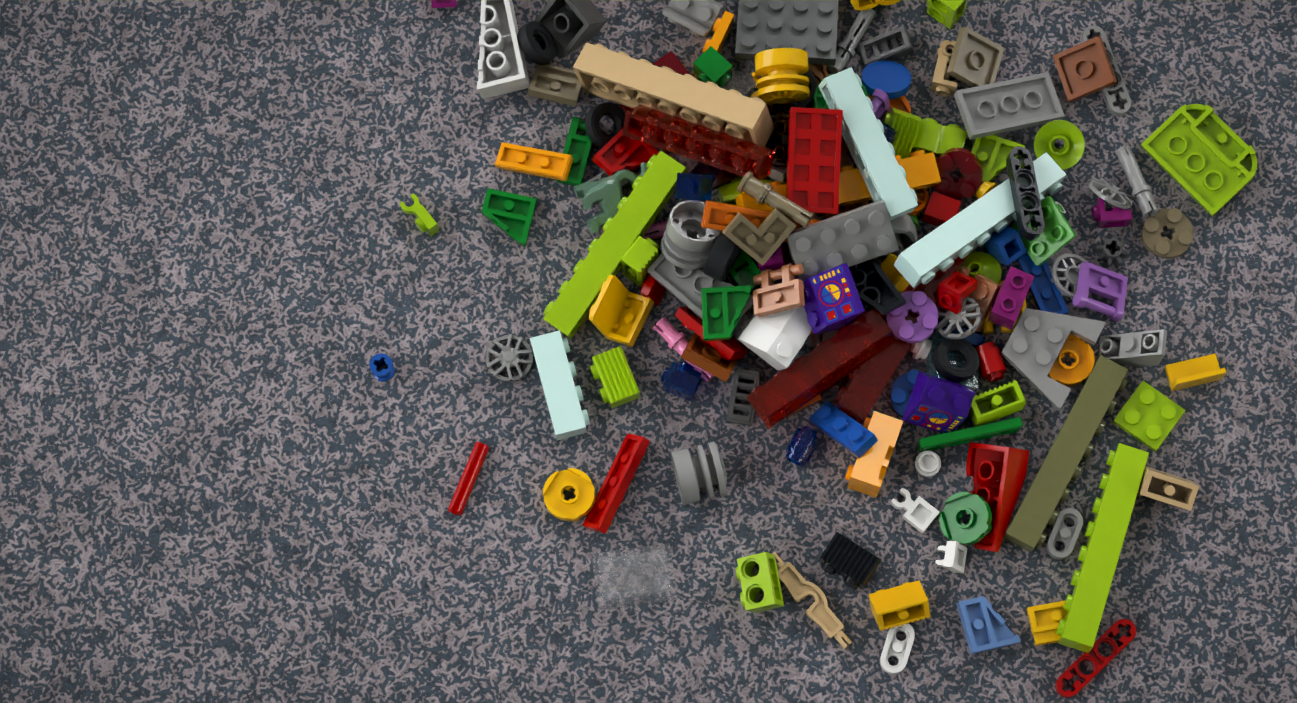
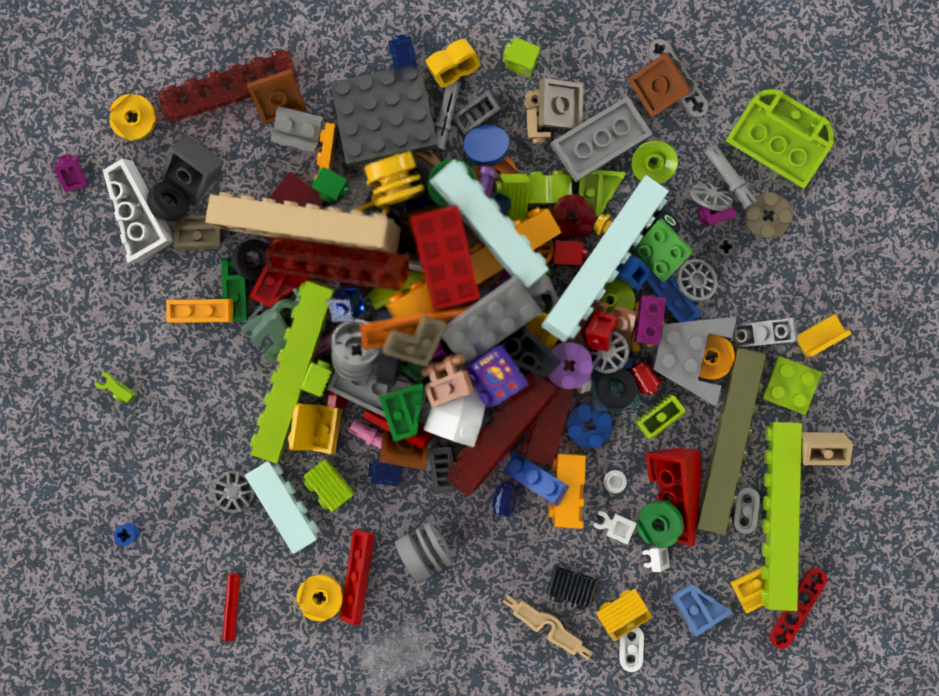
camera: 20 degrees left, 15 degrees up
green wing [481,188,537,247] -> none
lime brick [736,552,784,613] -> none
dark tan pin [737,171,814,228] -> none
dark purple slope [902,371,976,433] -> none
green tile [917,417,1023,453] -> none
black beam [1006,146,1045,240] -> none
medium lavender plate [1073,261,1128,322] -> none

